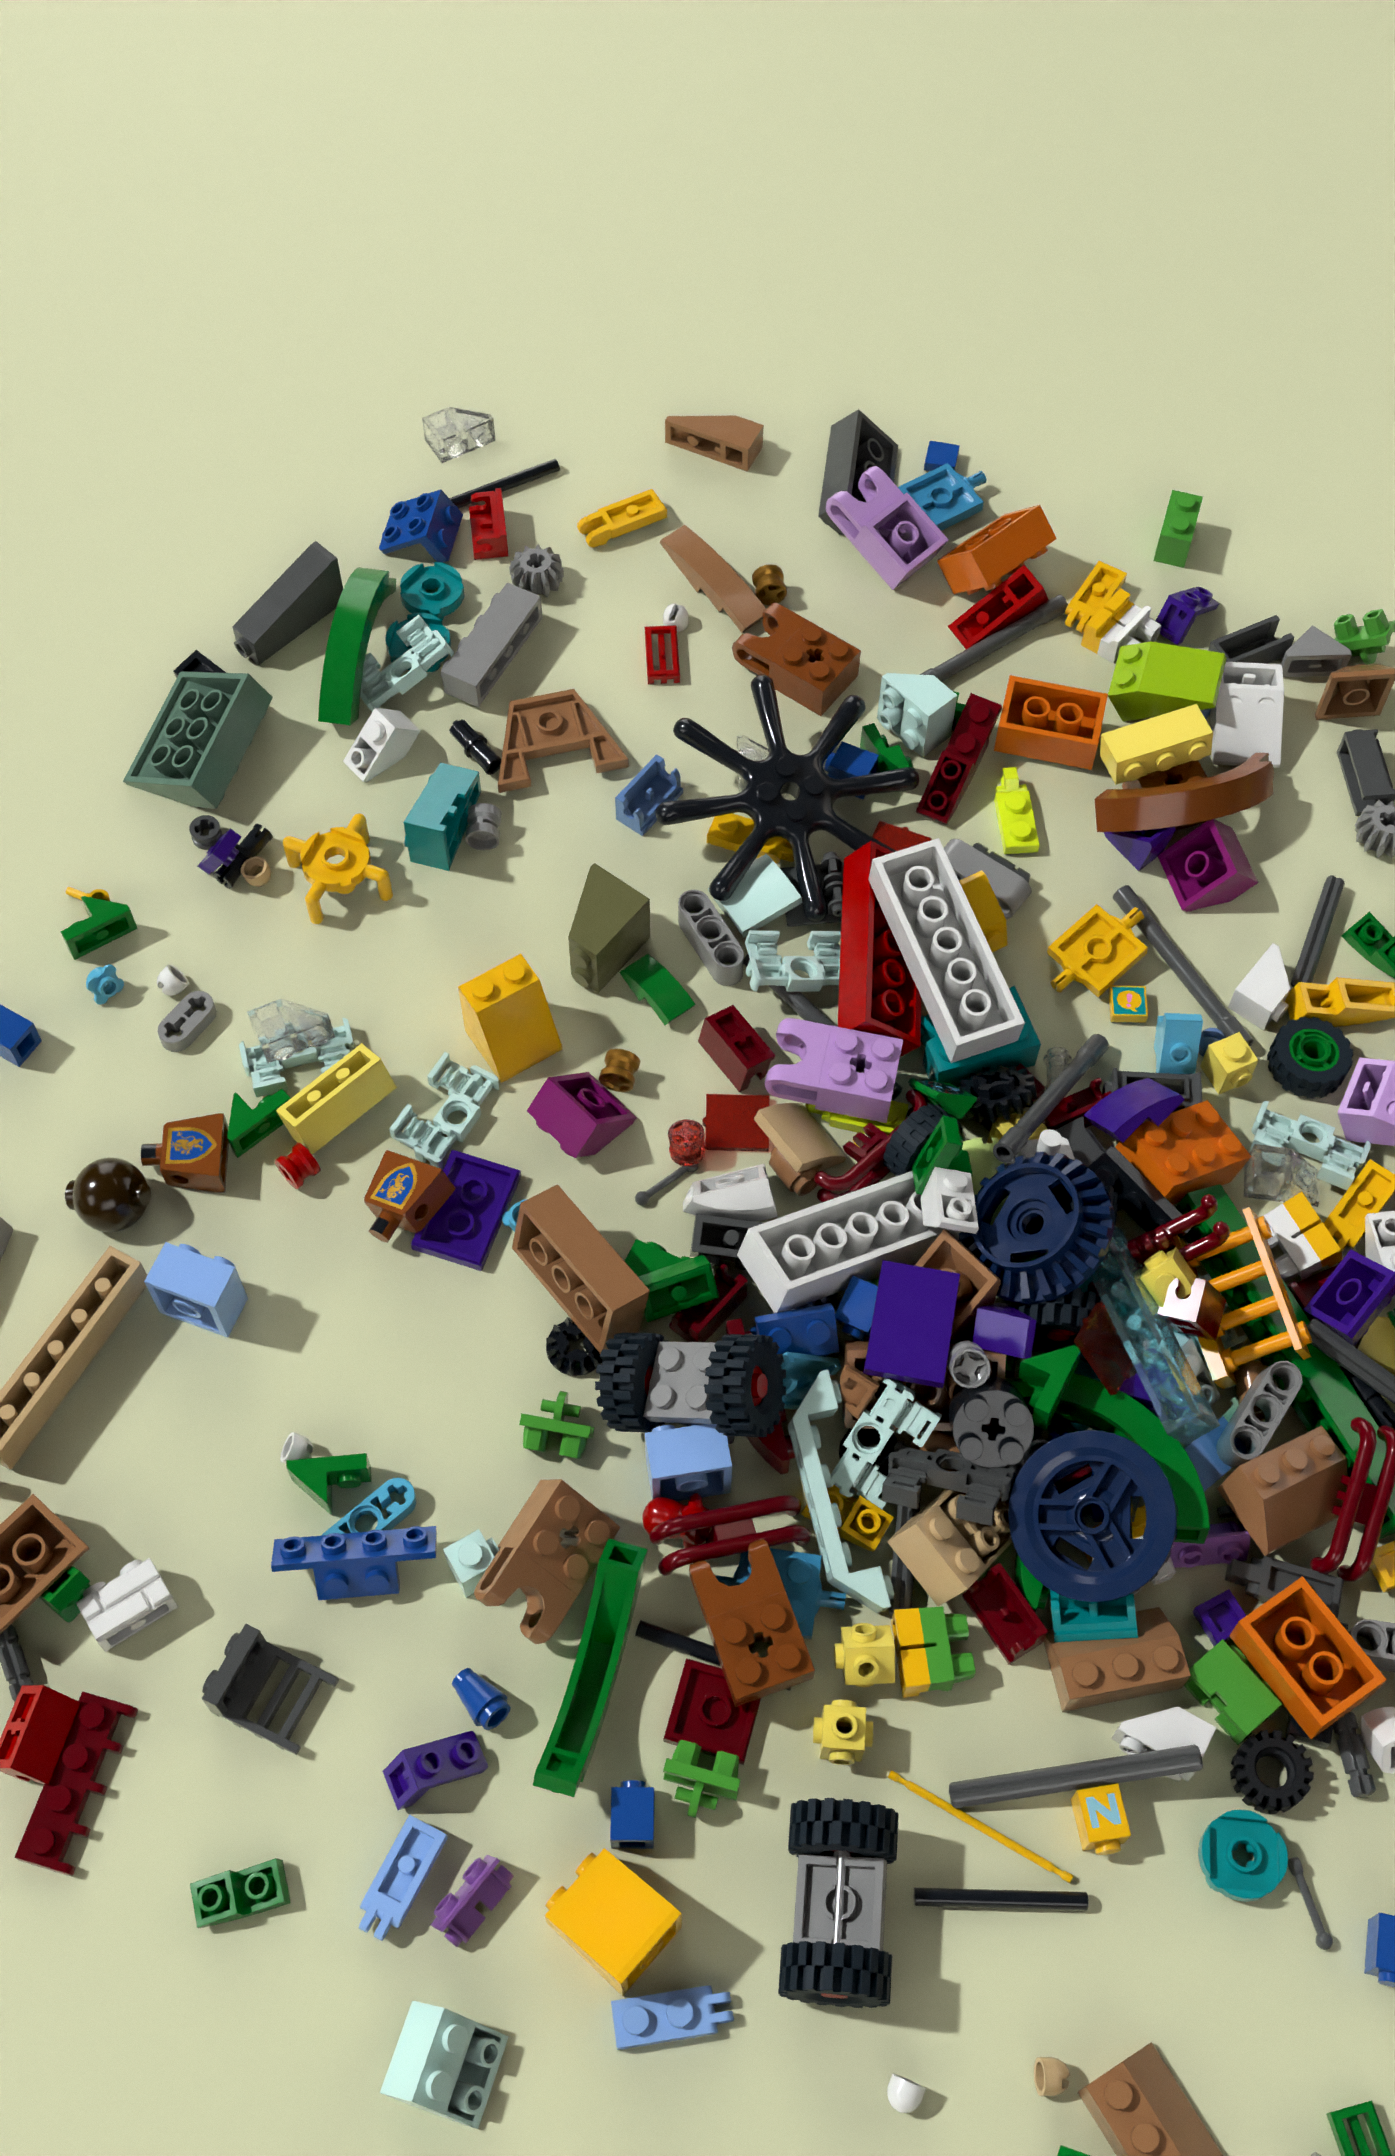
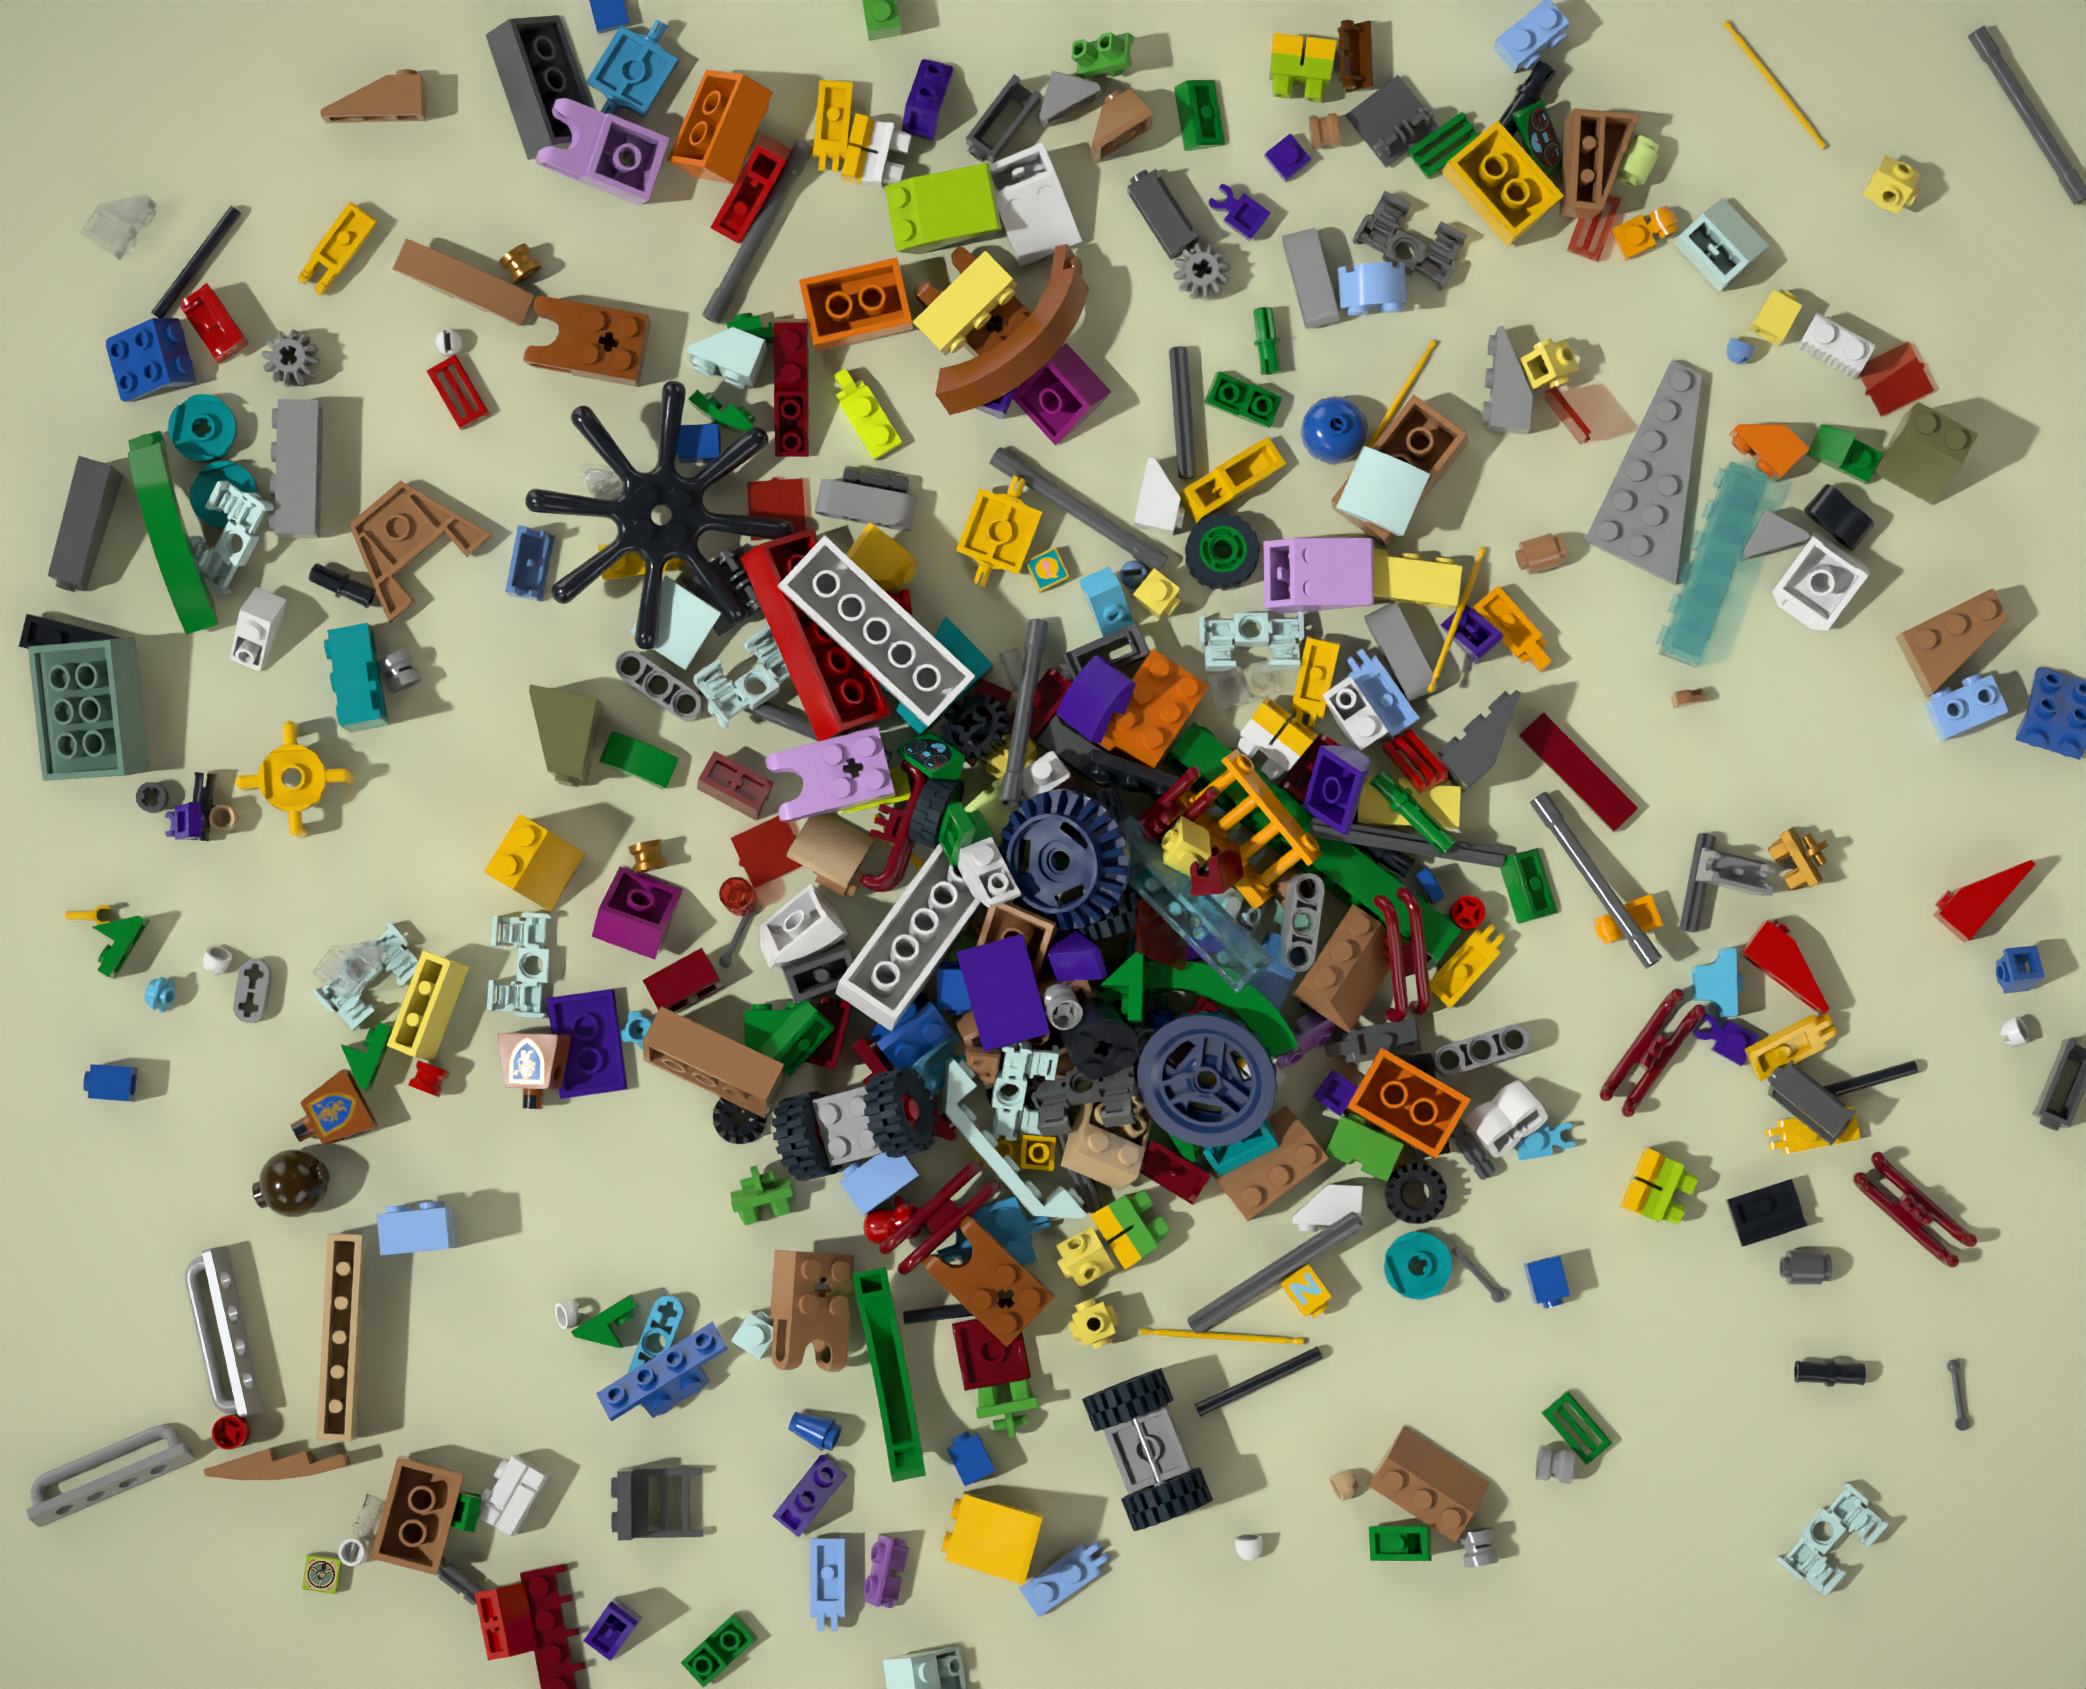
camera: 25 degrees left, 25 degrees up
none -> dark purple slope [583,1598,642,1661]
none -> dark red hinge [642,947,724,1013]

